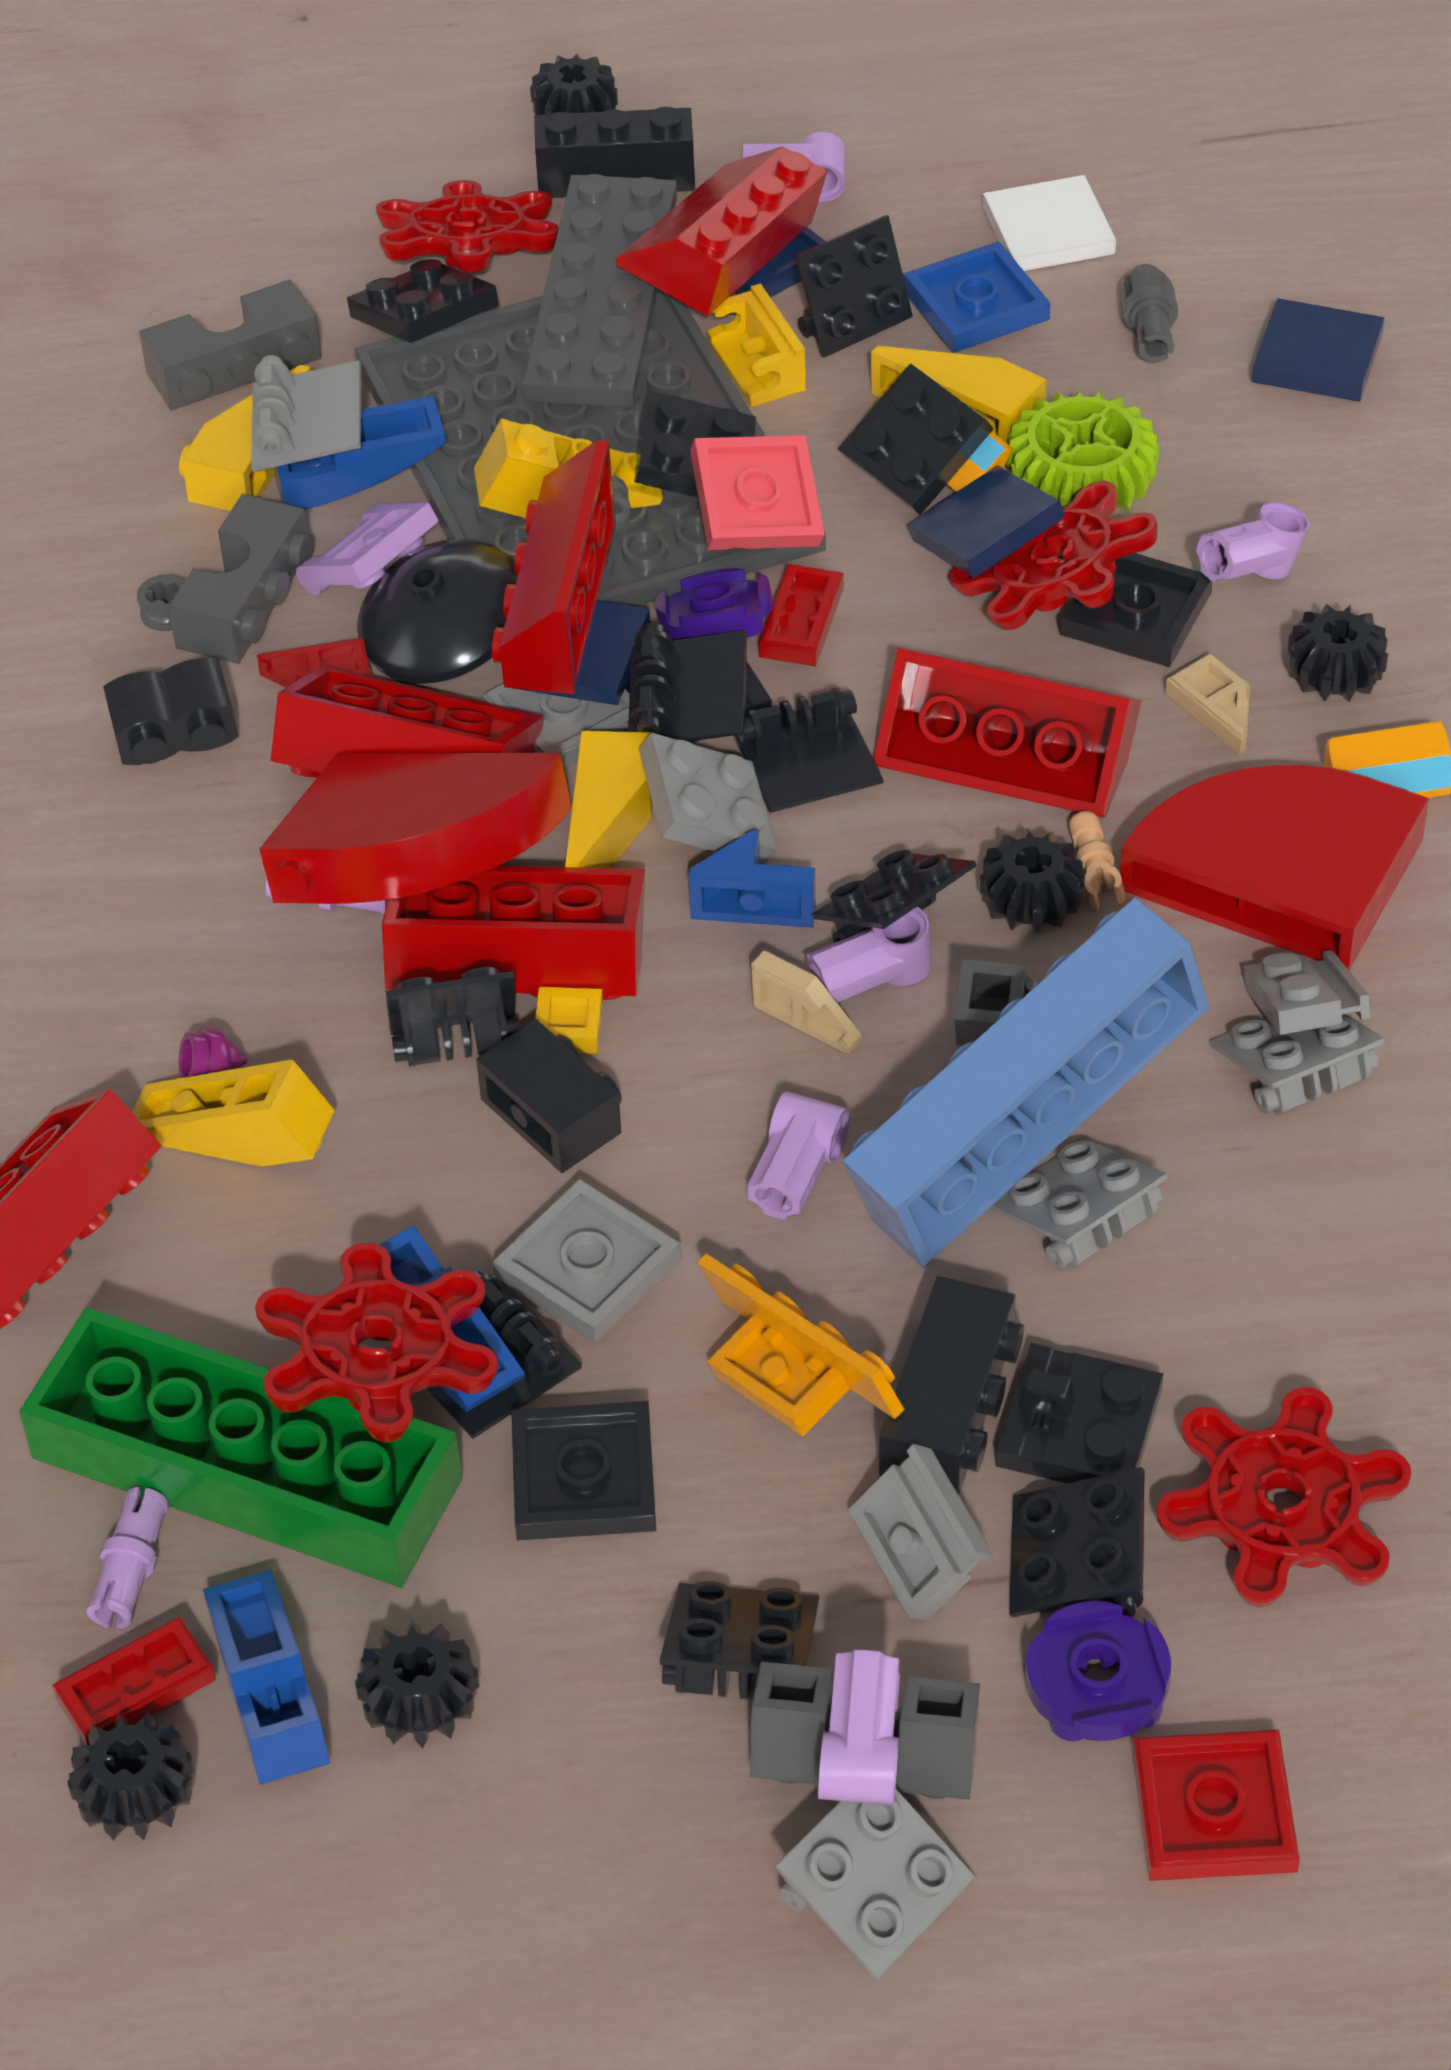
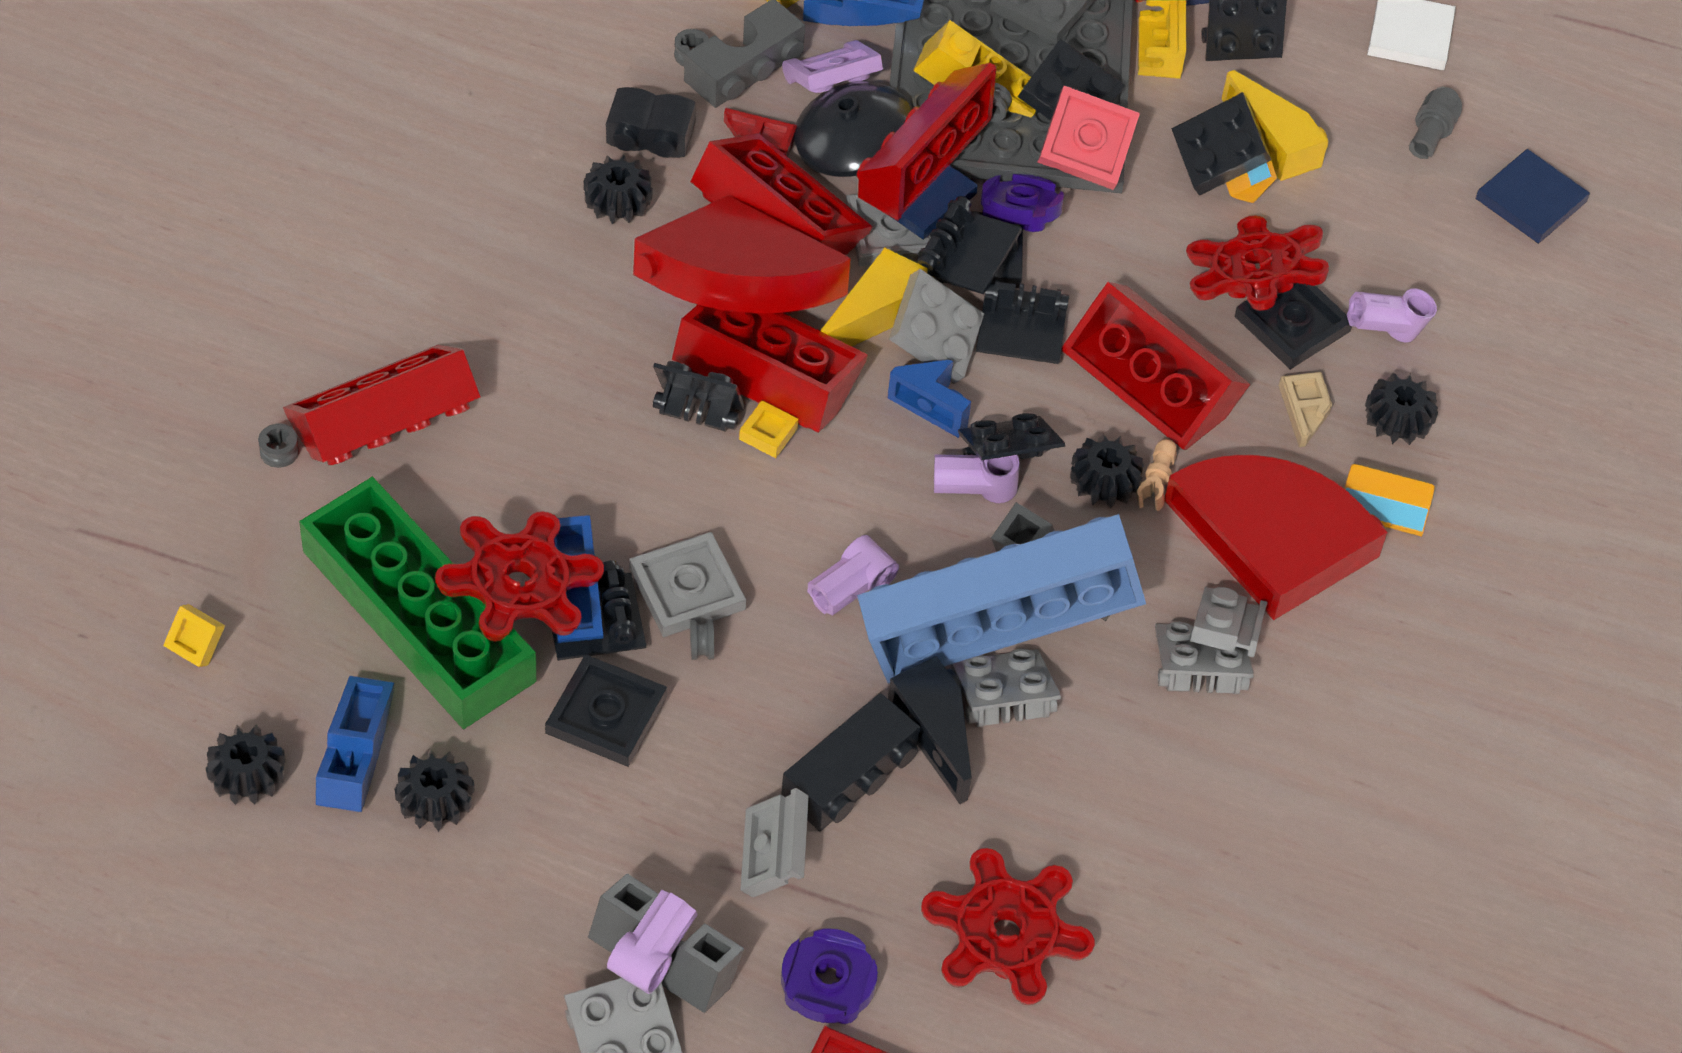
camera: 20 degrees right, 5 degrees up
red plate [52,1616,216,1746] -> none
lavender pin [86,1487,169,1629] -> none
yellow slope [132,1059,335,1167] -> none
magenta plate [178,1027,248,1078] -> none
black brick [476,1019,622,1173] -> none
black hinge [660,1581,820,1700] -> none
light orange bracket [697,1253,905,1437] -> none
tan tile [751,950,862,1054] -> none
red plate [759,564,844,667] -> none
blue plate [903,241,1051,353] -> none
dark blue tile [907,465,1065,578] -> none
black hinge [996,1343,1164,1483] -> none
lime gear [1006,389,1159,518] -> none
black hinge [1009,1467,1145,1618] -> none
none -> black gear [583,155,653,224]
none -> dark grey bush [690,619,714,660]
none -> black slope [888,656,972,804]

